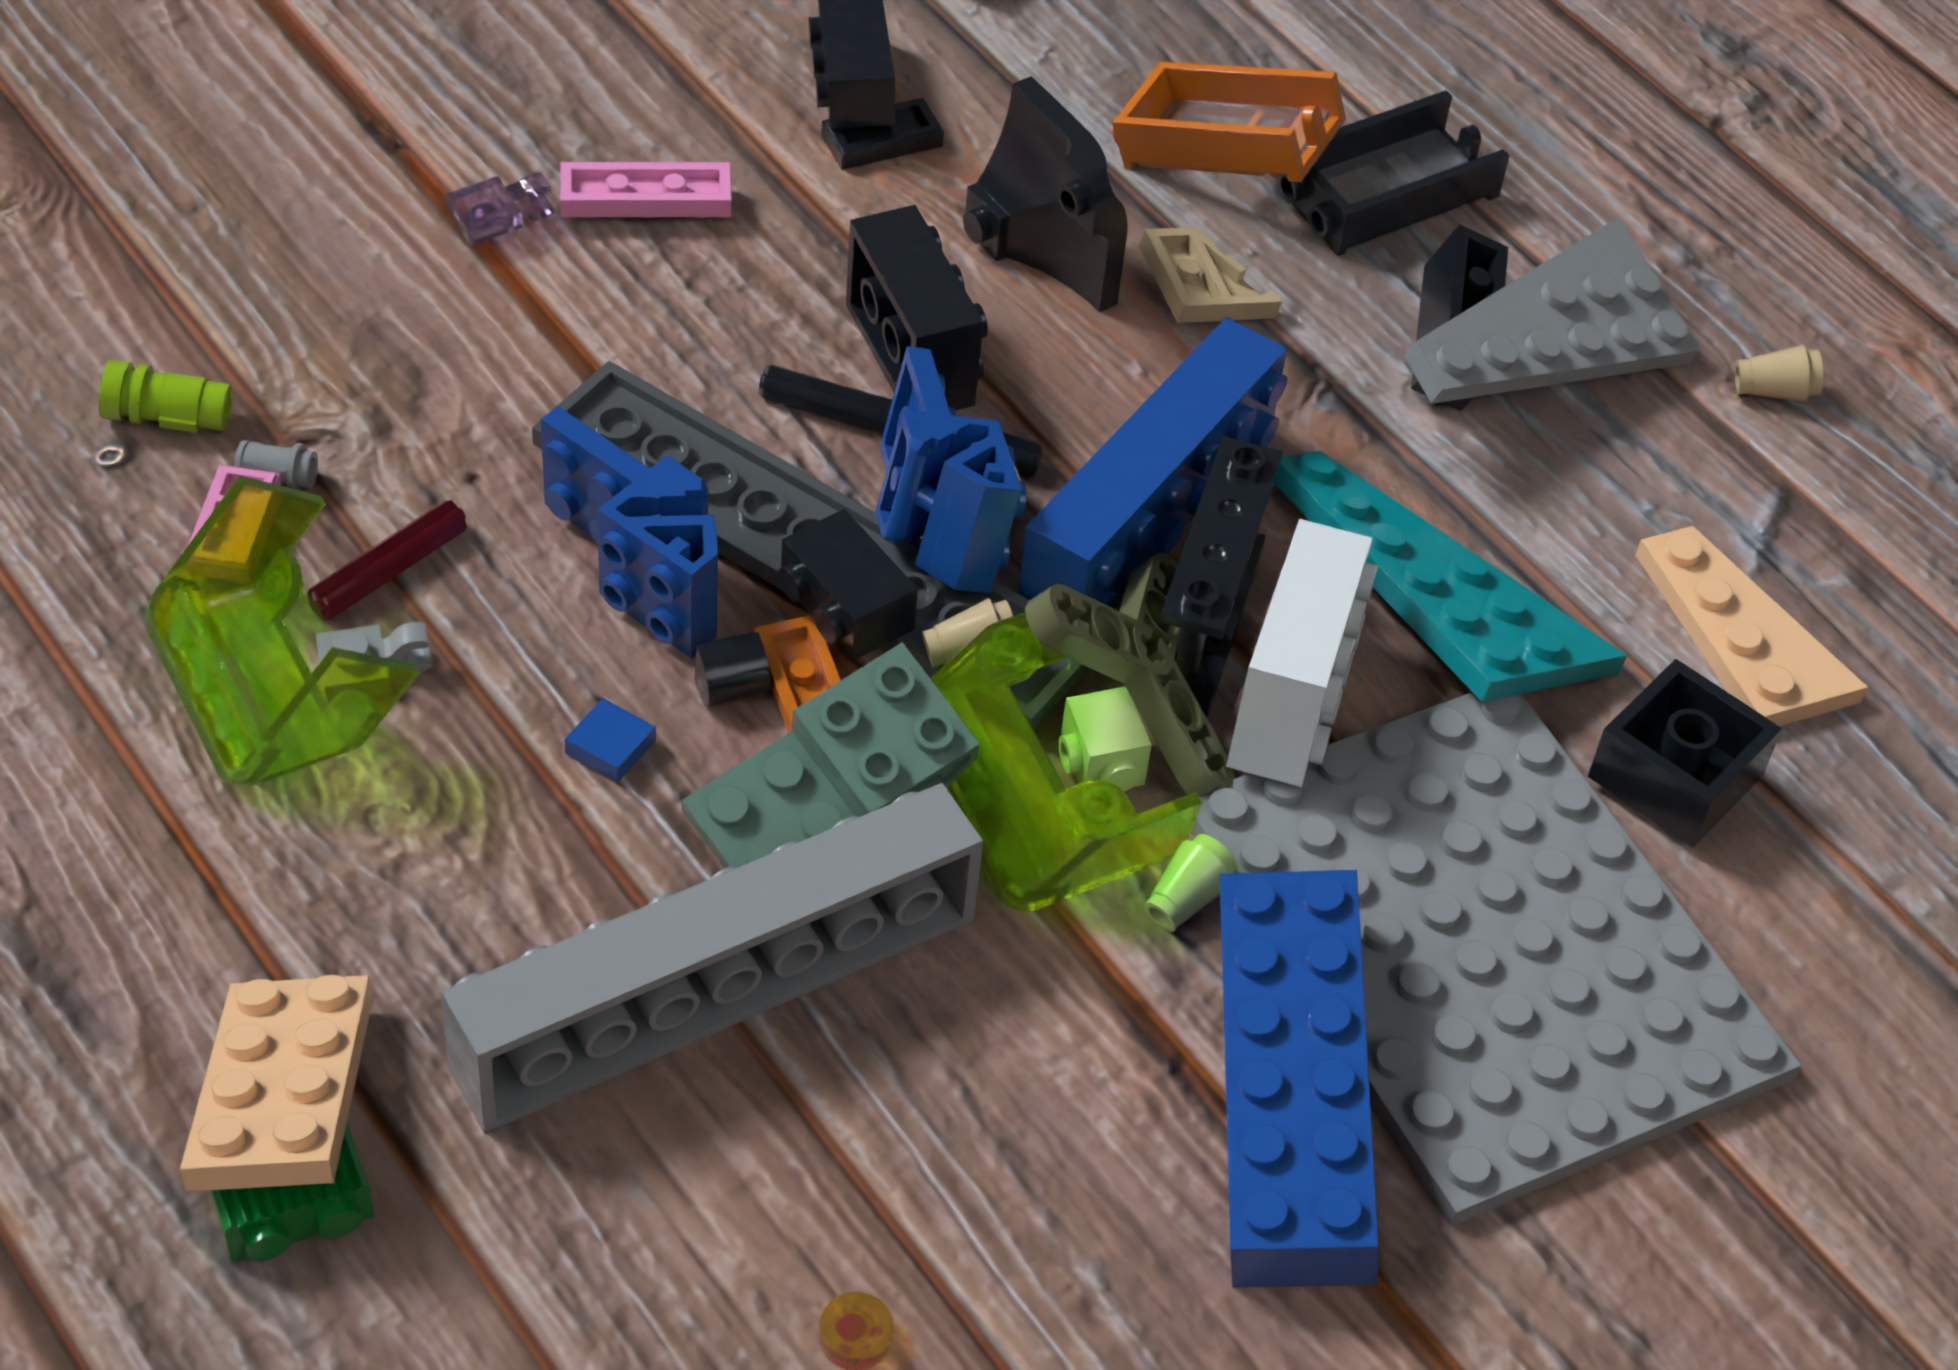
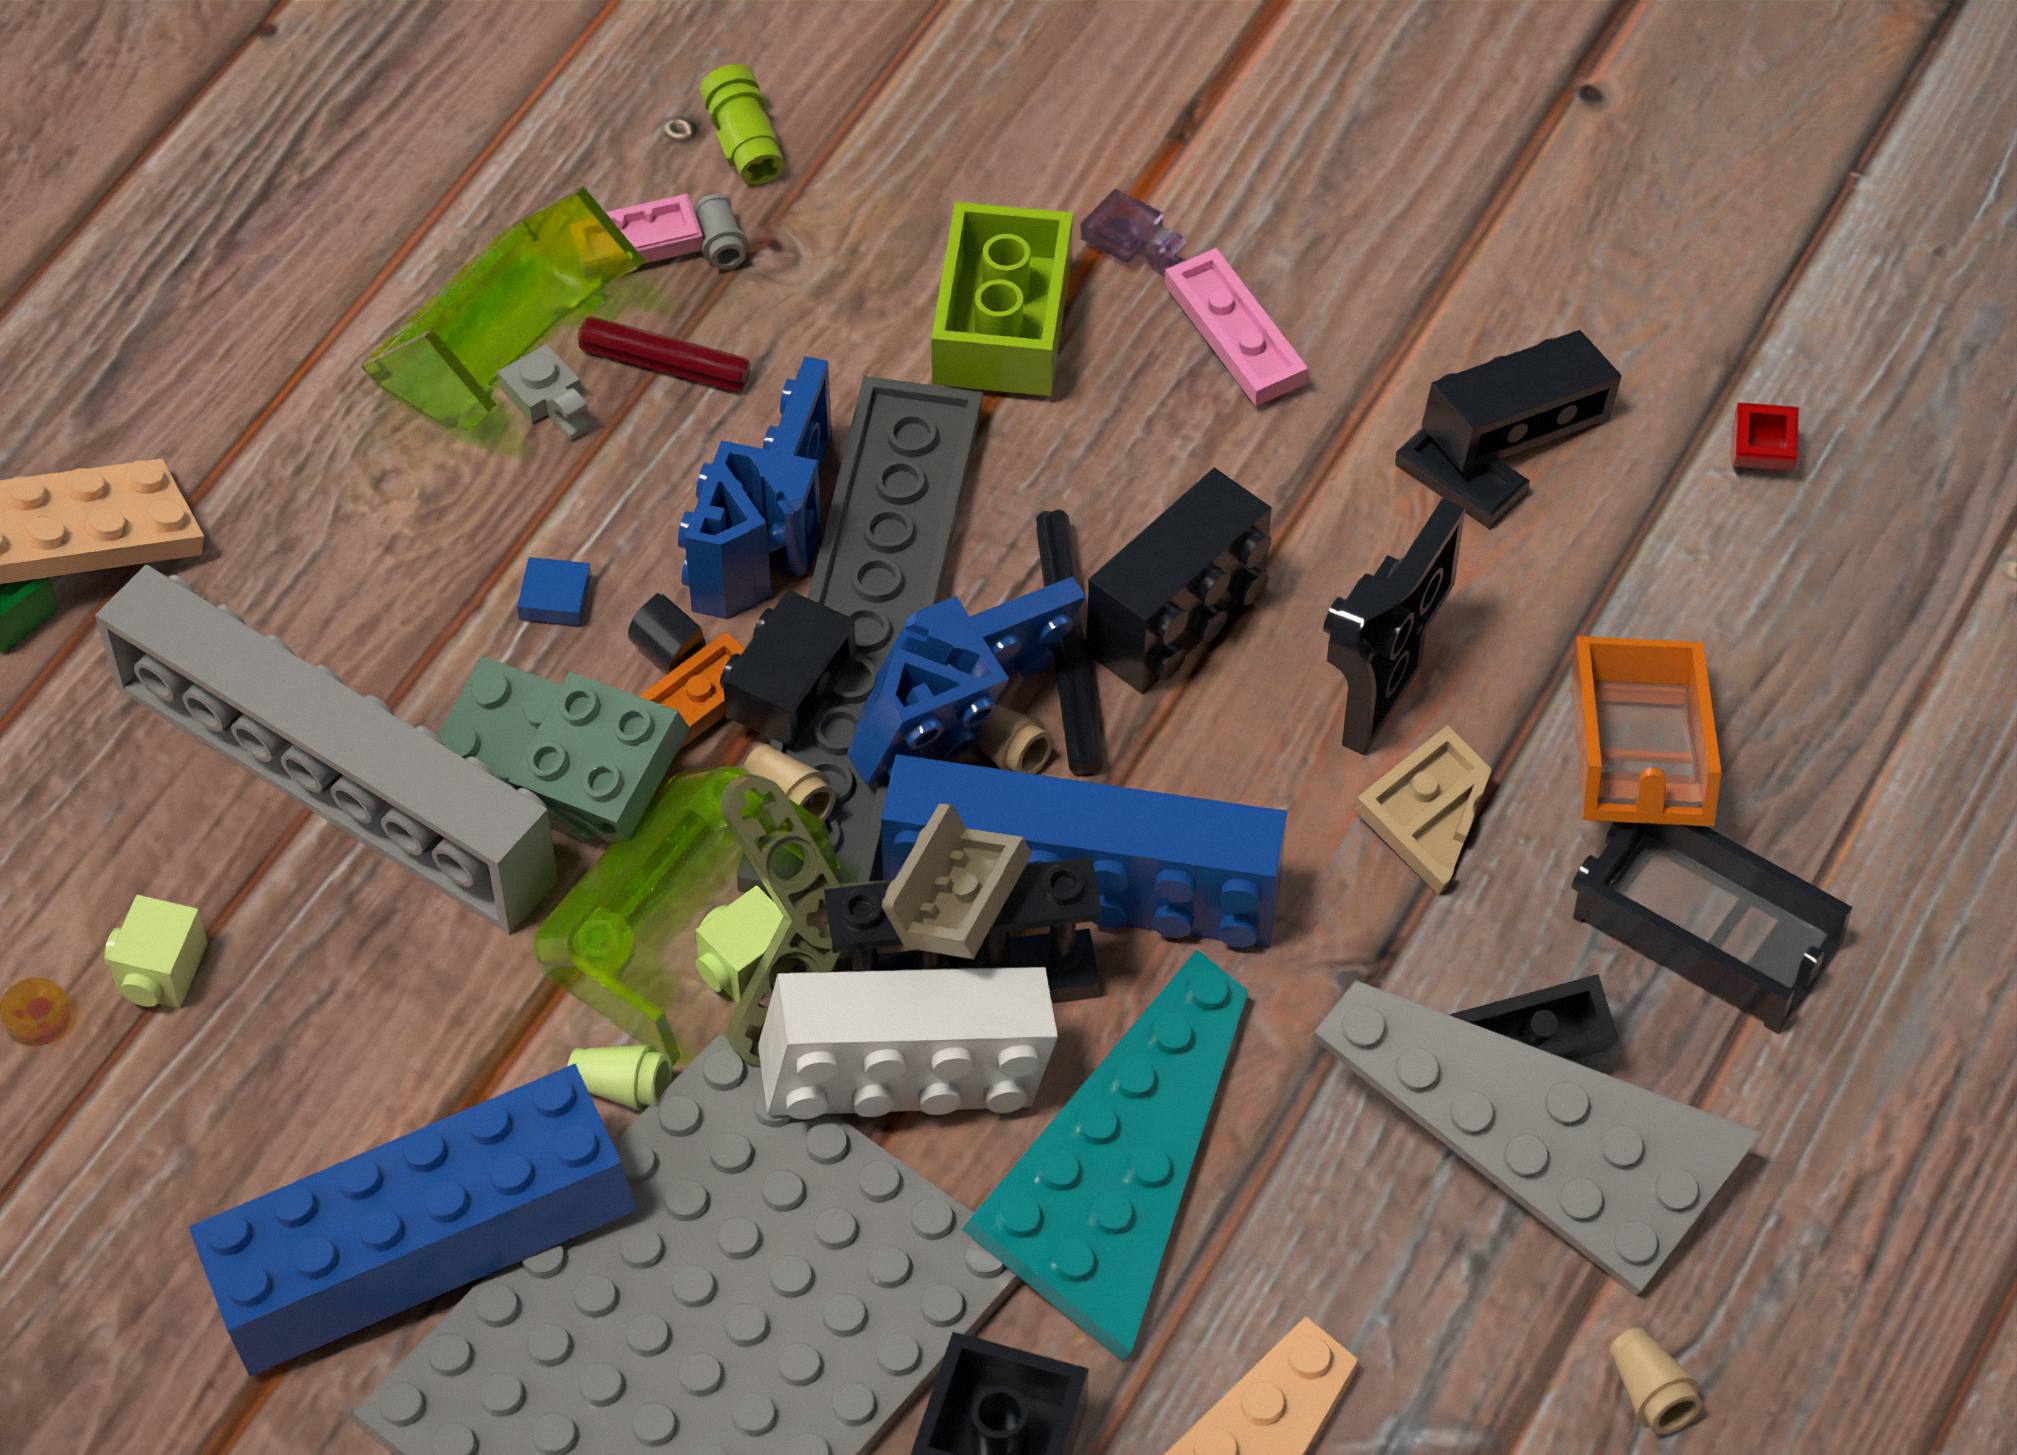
camera: 70 degrees right, 5 degrees up
none -> yellowish green brick [104,894,208,1009]
none -> dark tan bracket [882,803,1032,959]
none -> lime brick [931,201,1073,396]

